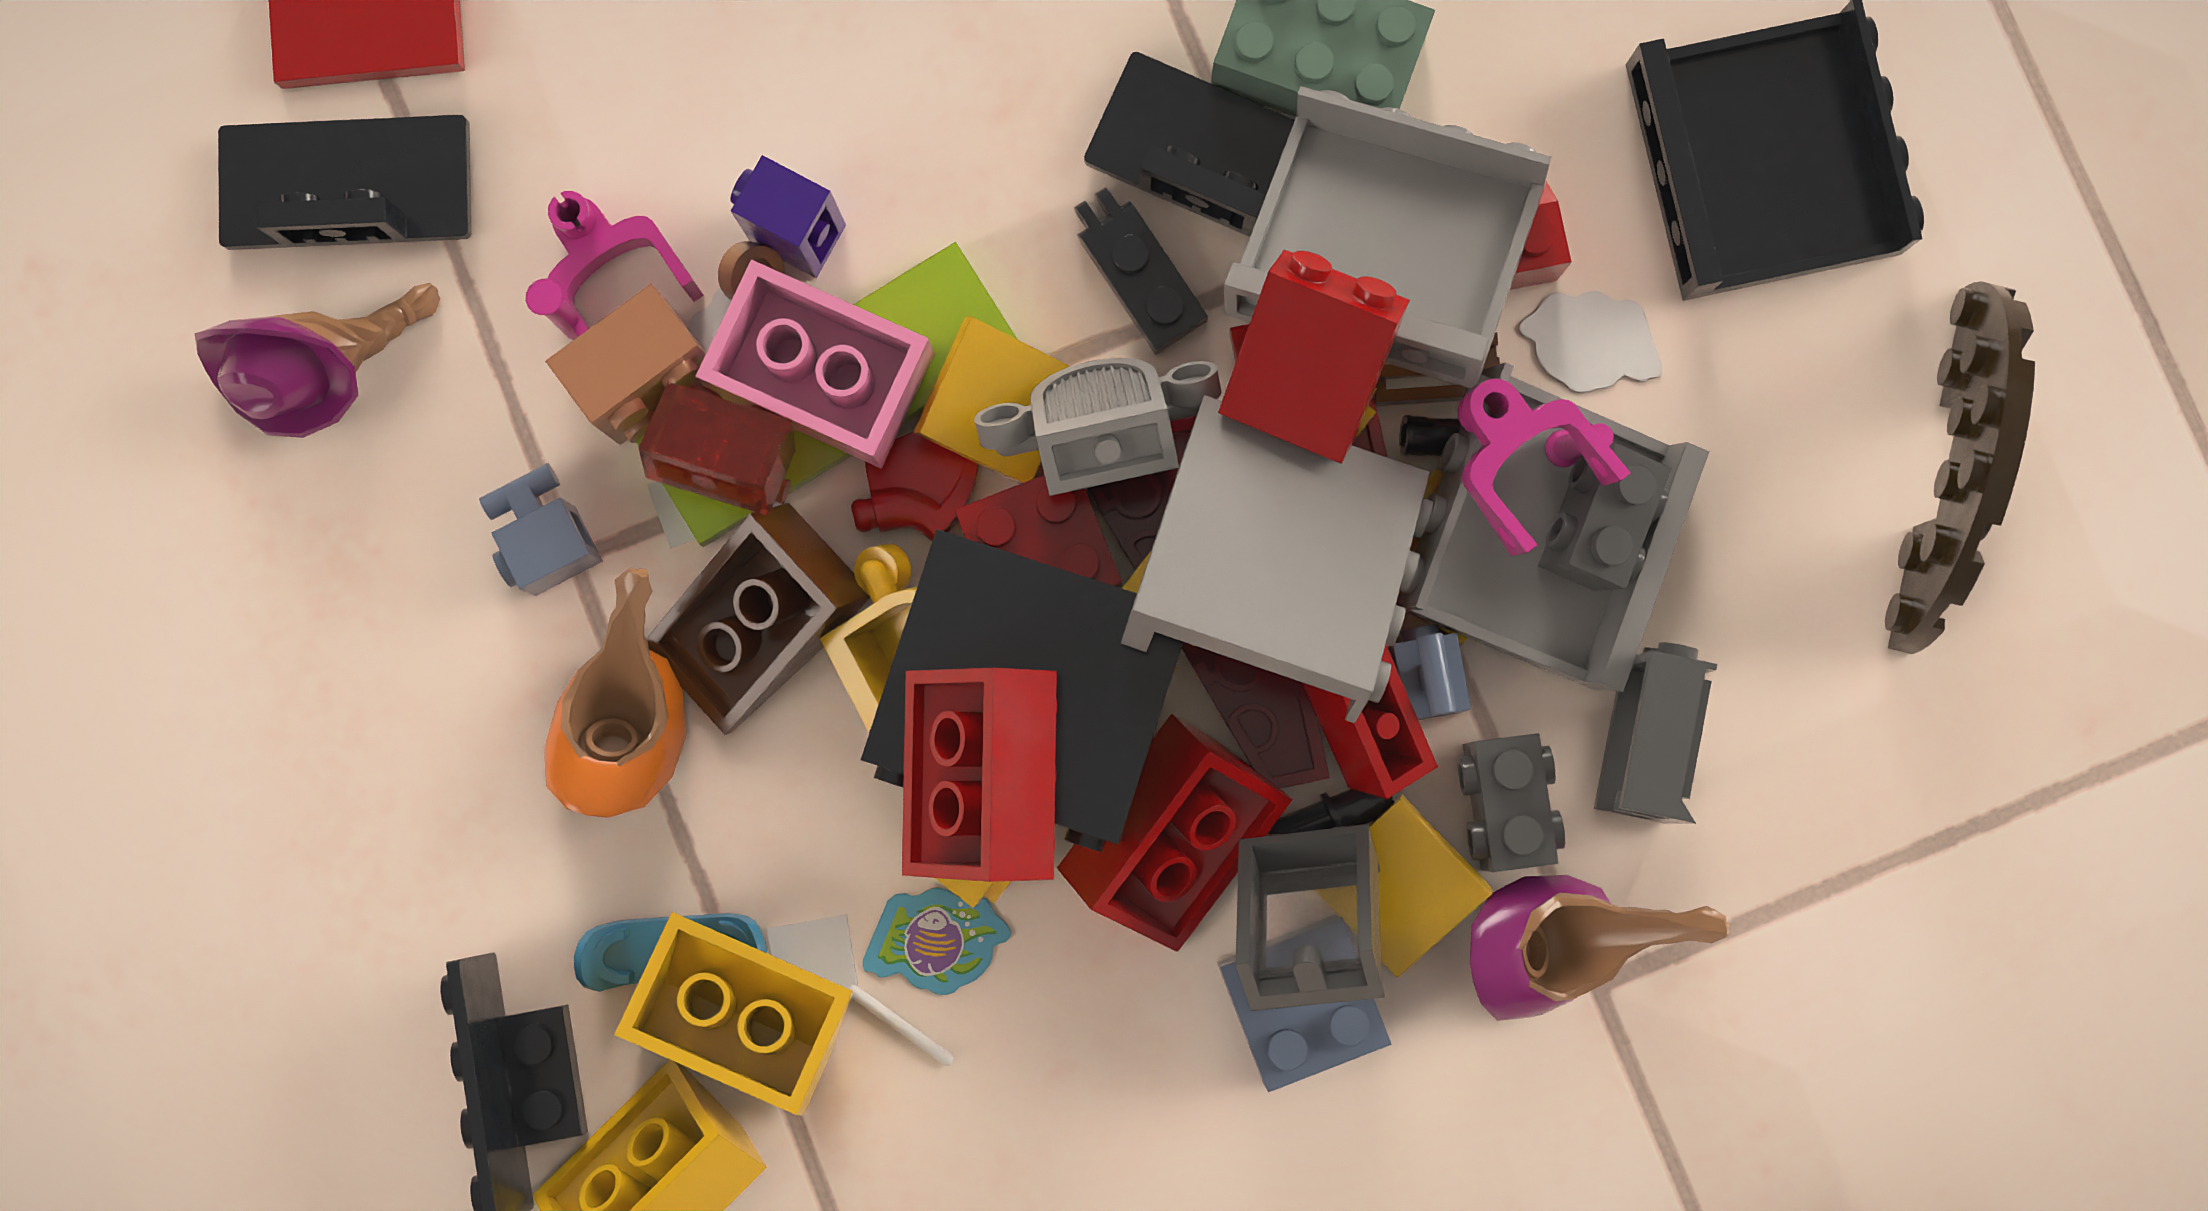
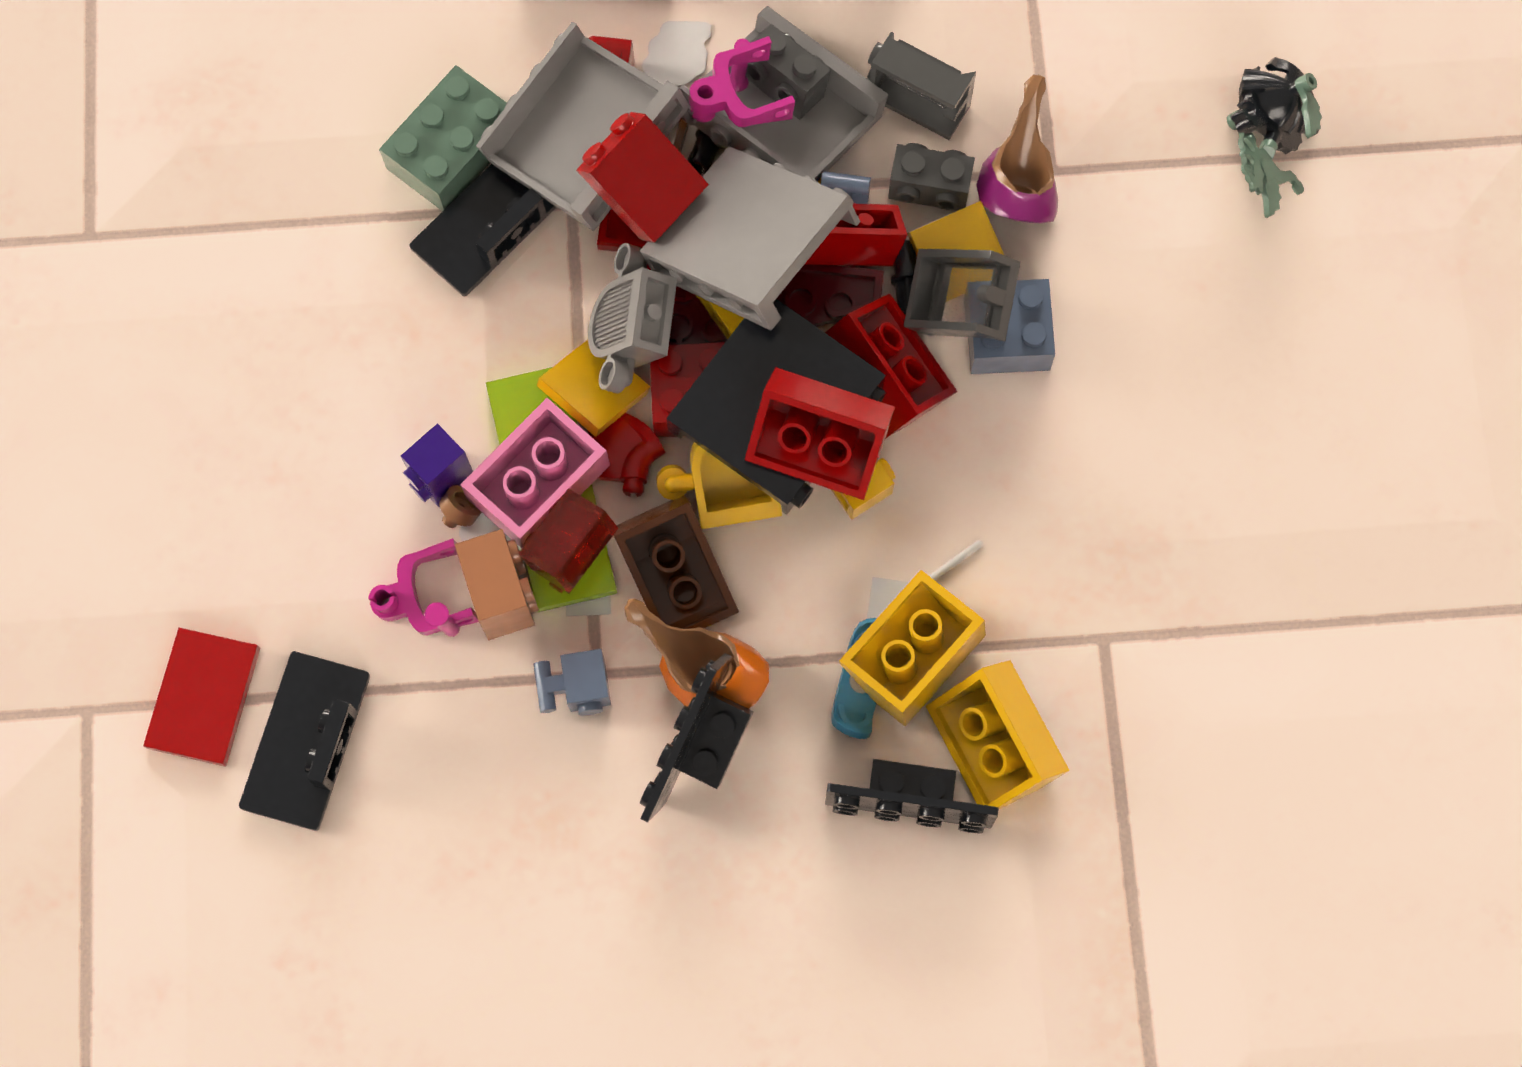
camera: 75 degrees left, 10 degrees down
magenta hat [194,283,441,438] -> none
sticker [863,887,1011,995] -> none
black hinge [1074,187,1208,355] -> none
none -> black bracket [639,653,754,823]

